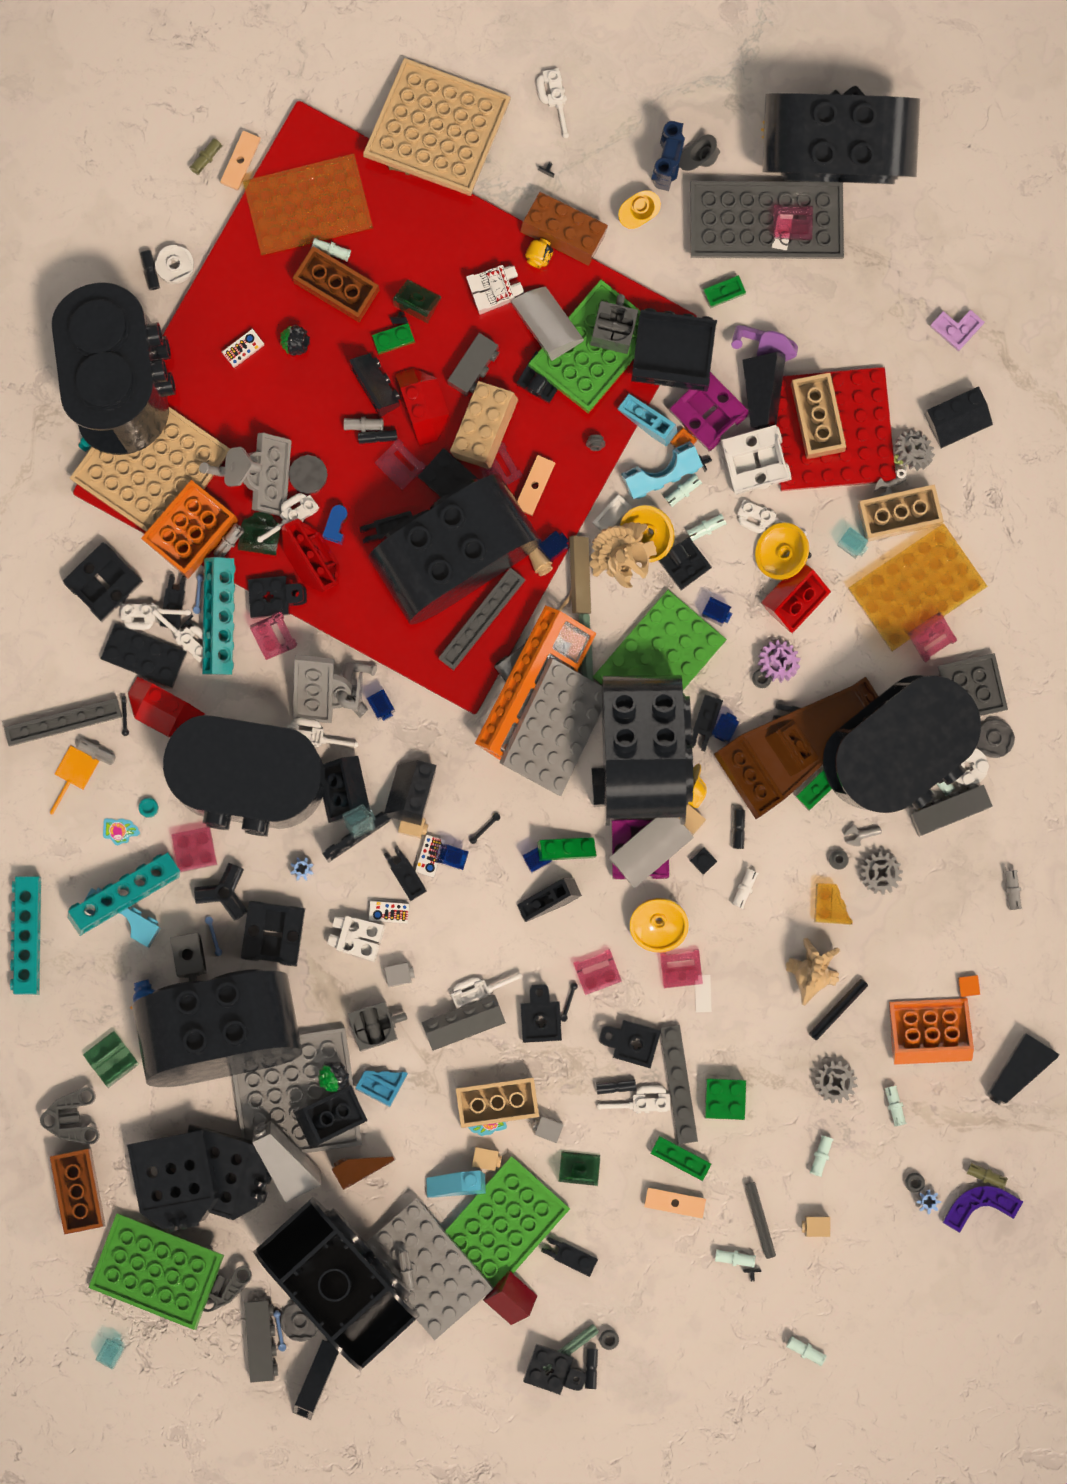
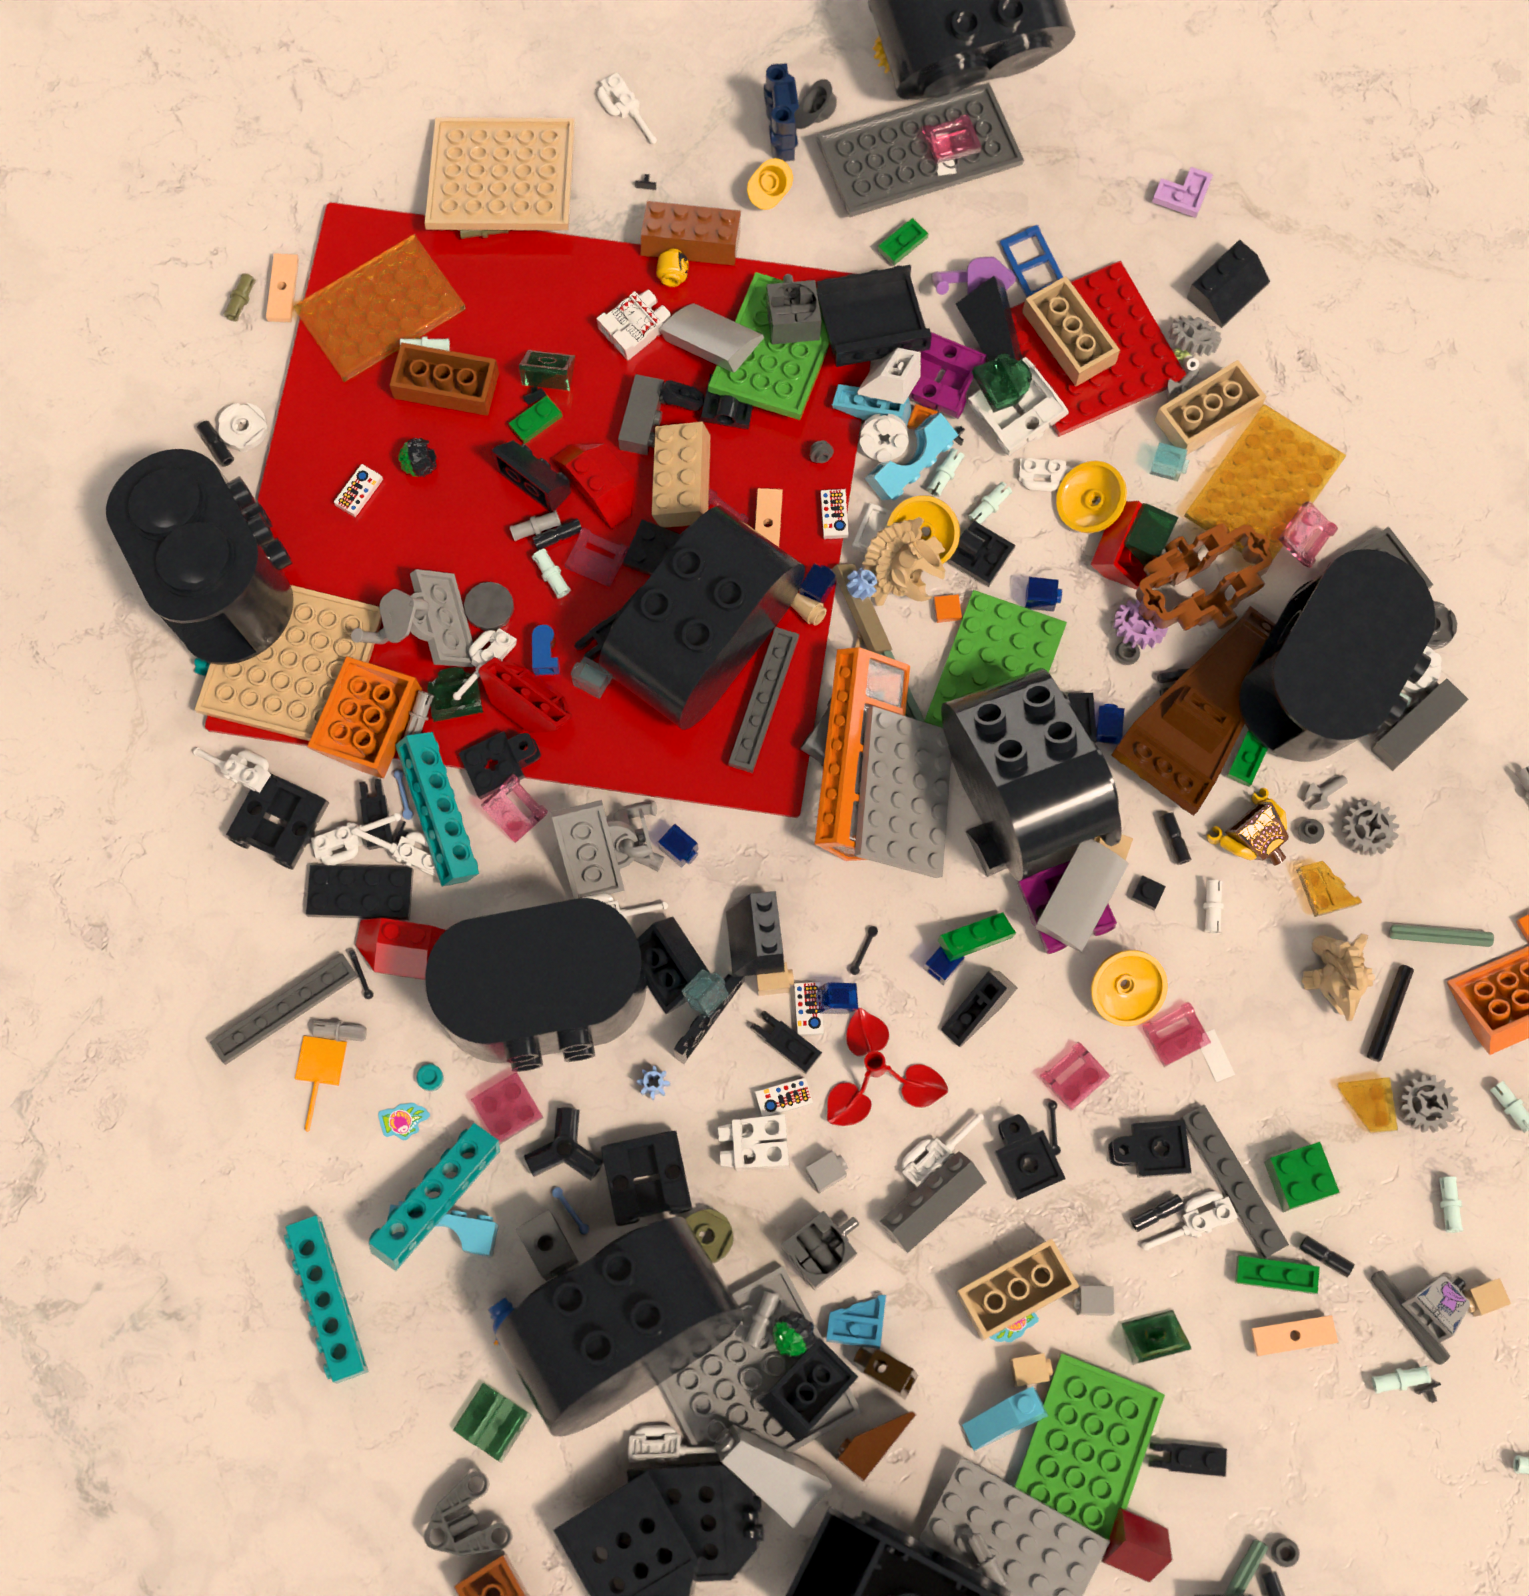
camera: 20 degrees left, 10 degrees down
none -> white piece [193,748,271,793]
none -> light aqua pin [532,549,571,599]
none -> clear light blue brick [571,656,612,699]
none -> white piece [628,1425,717,1463]
none -> black plate [660,380,705,411]
none -> olive plate [686,1209,734,1263]
none -> light grey pin [744,1291,781,1349]
none -> tile [821,489,848,539]
none -> red plant [827,1008,948,1126]
none -> light blue gear [846,568,878,600]
none -> dark brown torso [853,1347,918,1400]
none -> white slope [858,348,921,404]
none -> white plate [860,414,909,463]
none -> orange tile [934,594,962,623]
none -> clear green slope [972,354,1032,413]
none -> blue window [1000,225,1063,298]
none -> clear green slope [1123,503,1179,567]
none -> dark orange piece [1136,523,1273,631]
none -> torso [1207,788,1289,866]
none -> black piece [1299,1235,1355,1278]
none -> clear yellow wing [1337,1077,1398,1134]
none -> sand green axle [1390,924,1494,947]
none -> light grey torso [1402,1275,1470,1343]

